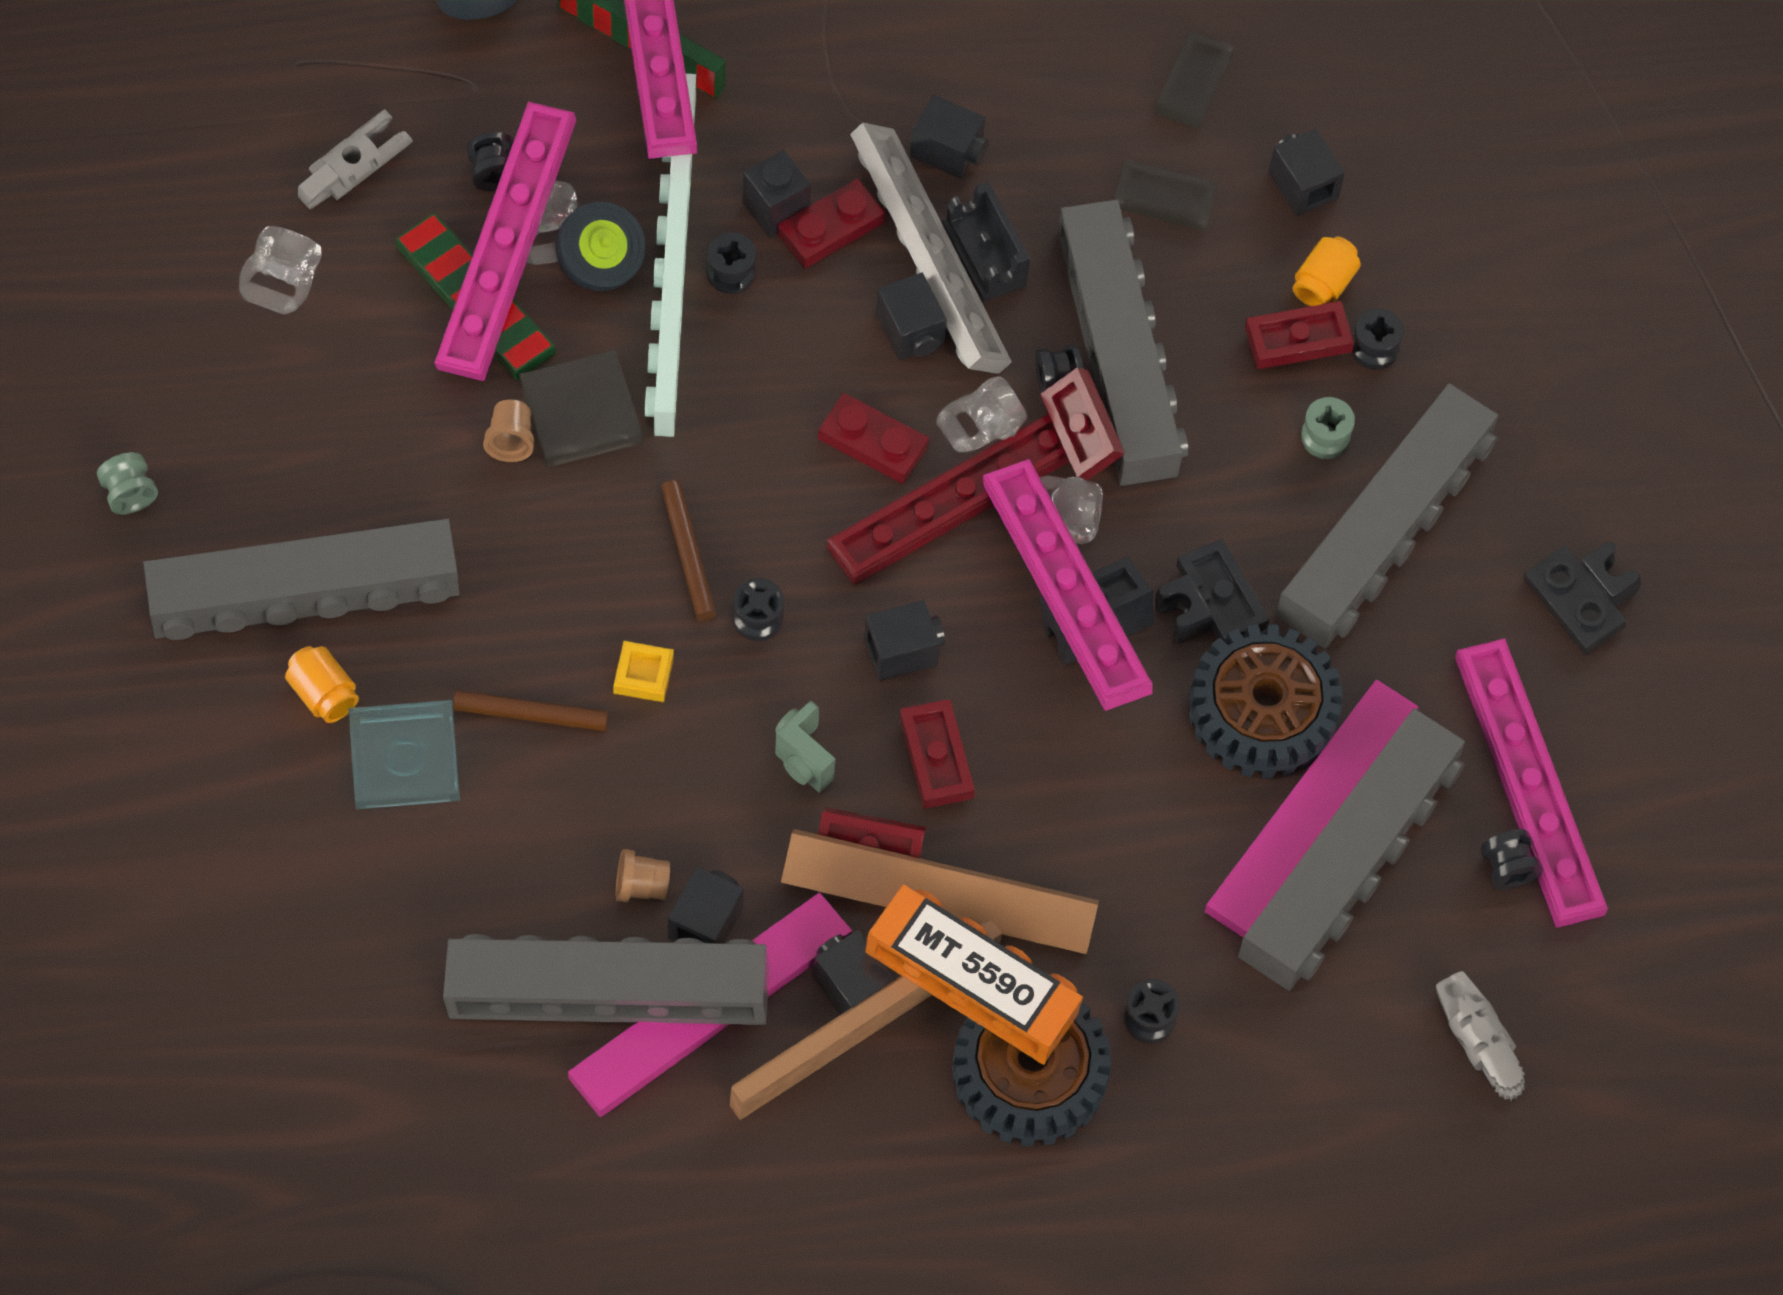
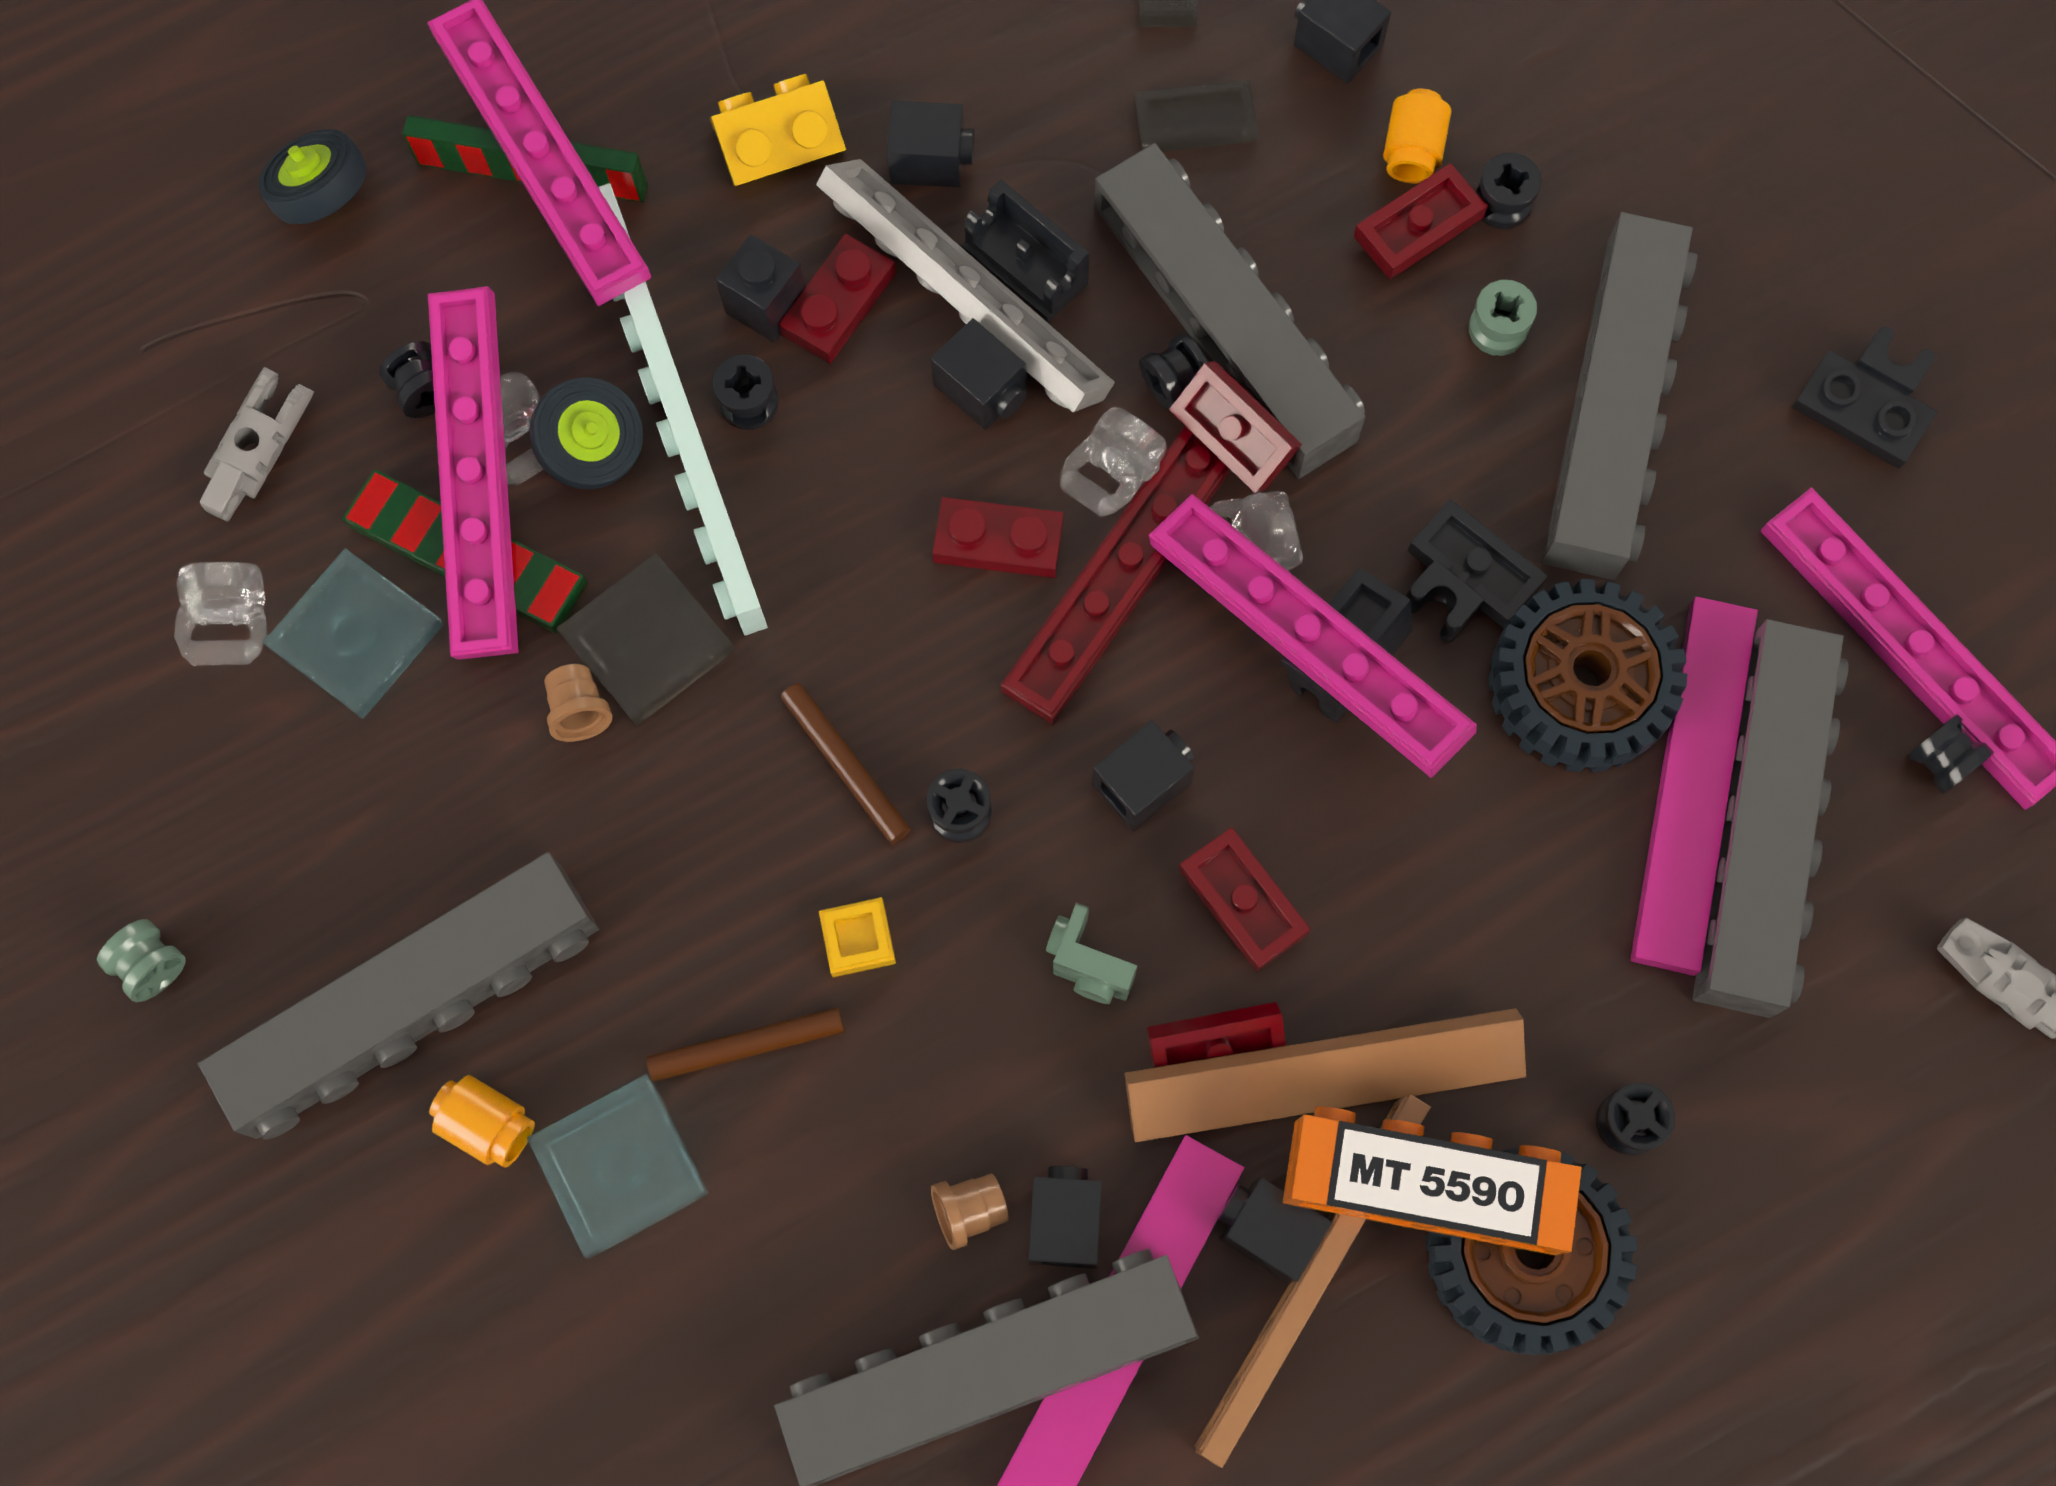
camera: 15 degrees left, 10 degrees up
none -> clear light blue tile [263,548,444,719]
none -> yellow bracket [710,74,846,186]

